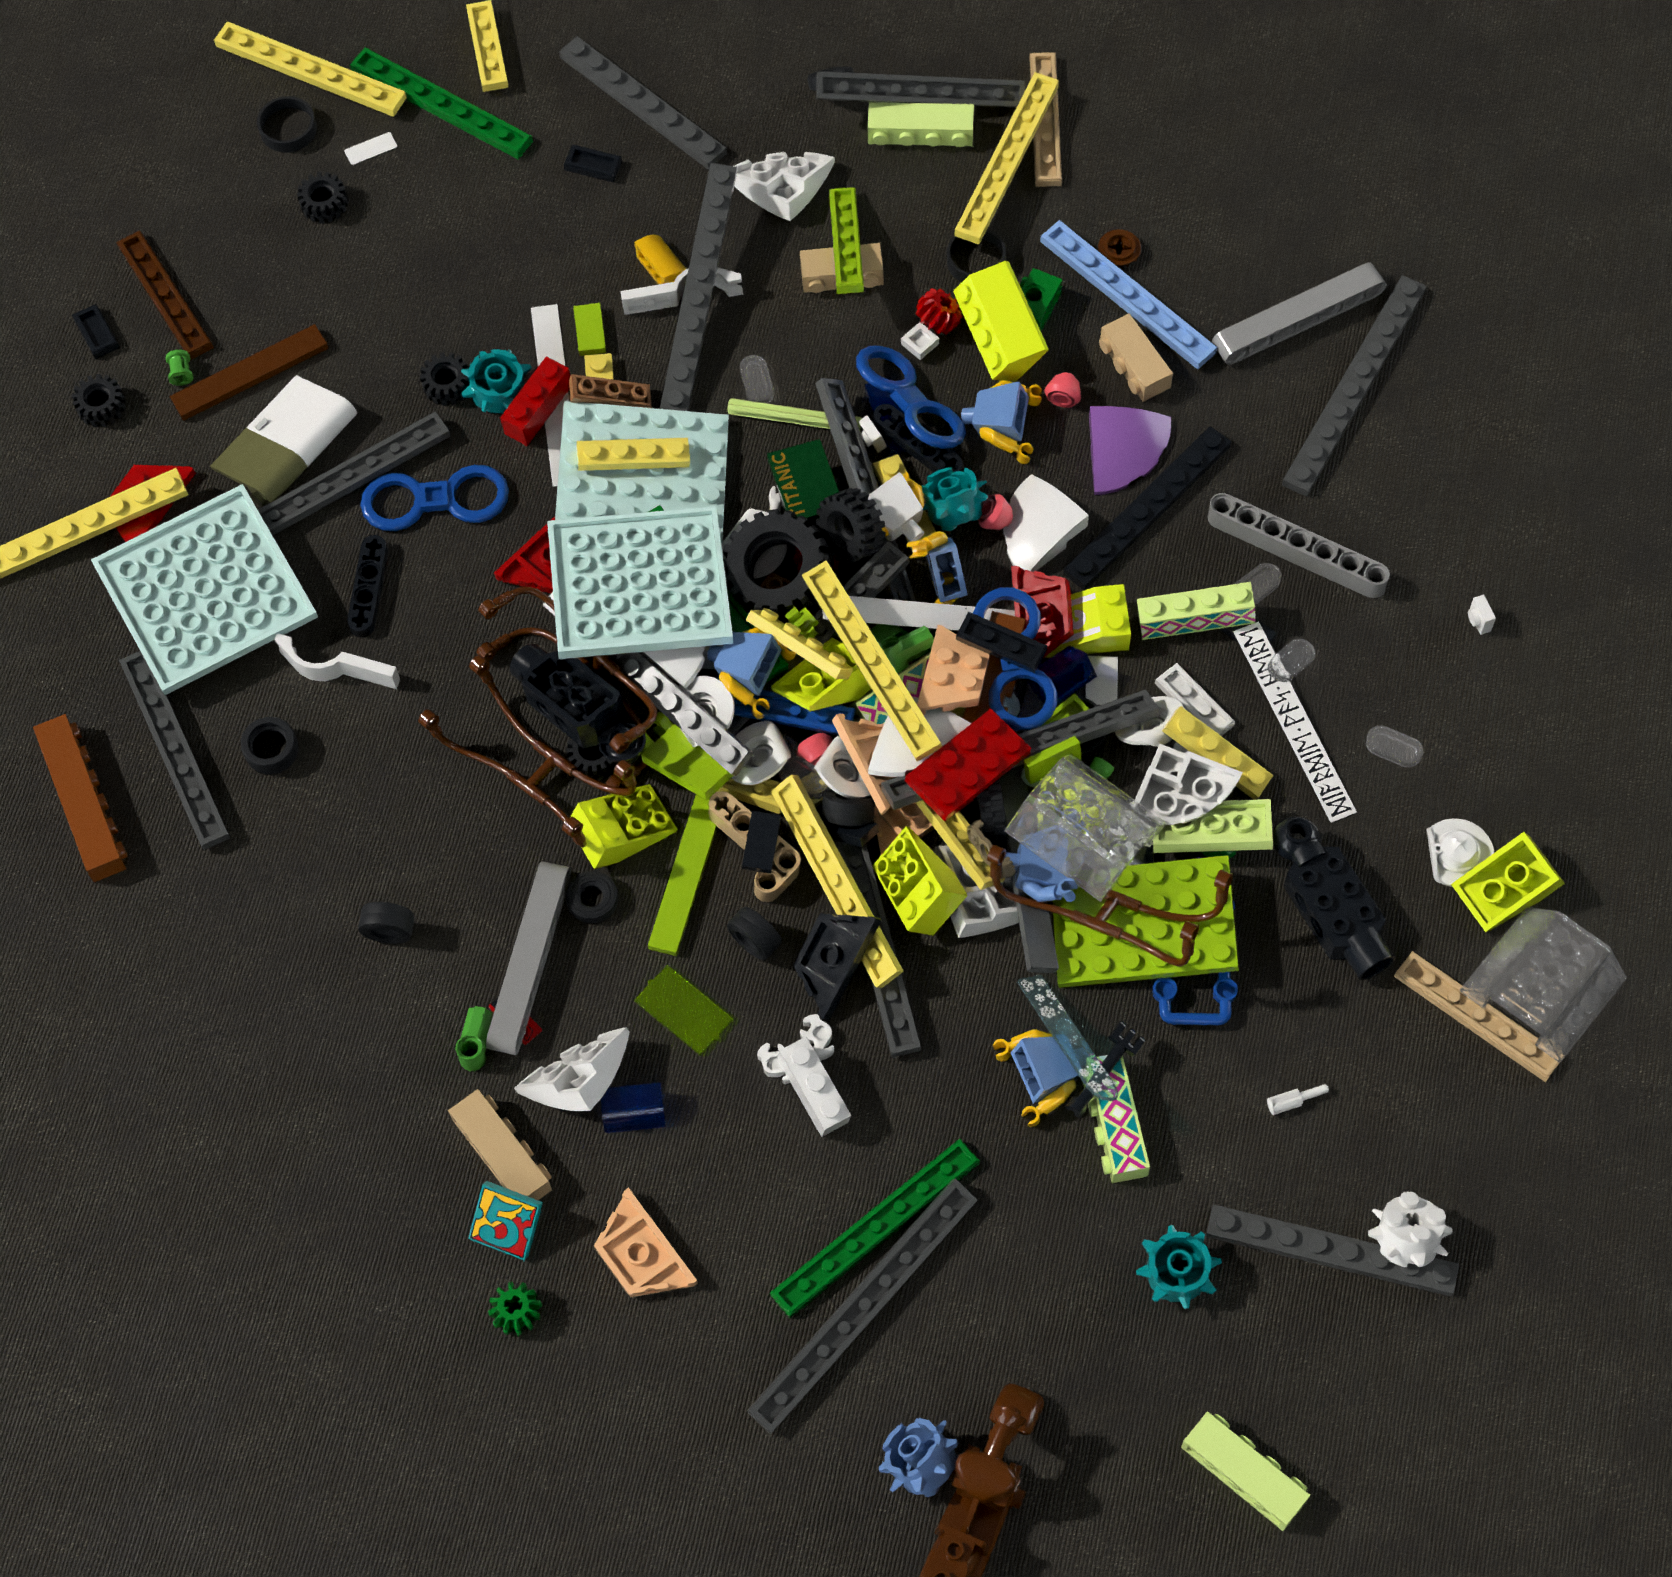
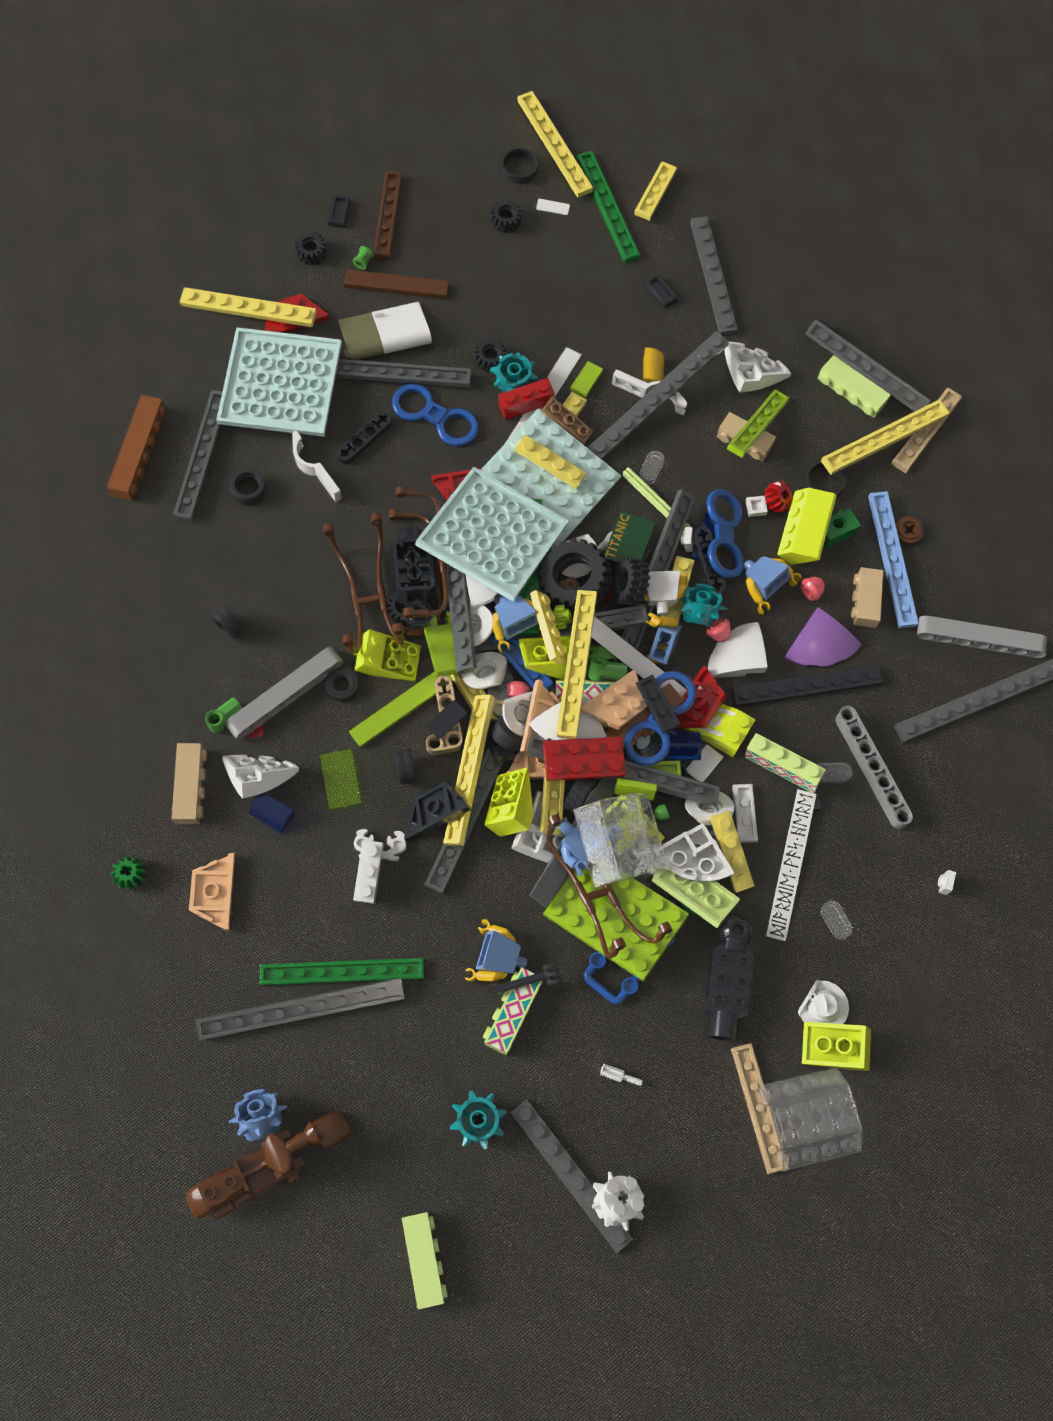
camera: 30 degrees right, 5 degrees up
tile [468,1181,543,1261] -> none
dark tan piece [967,819,1016,879] -> none
clear light blue piece [1017,975,1118,1101] -> none
clear tile [1268,638,1316,682] -> none

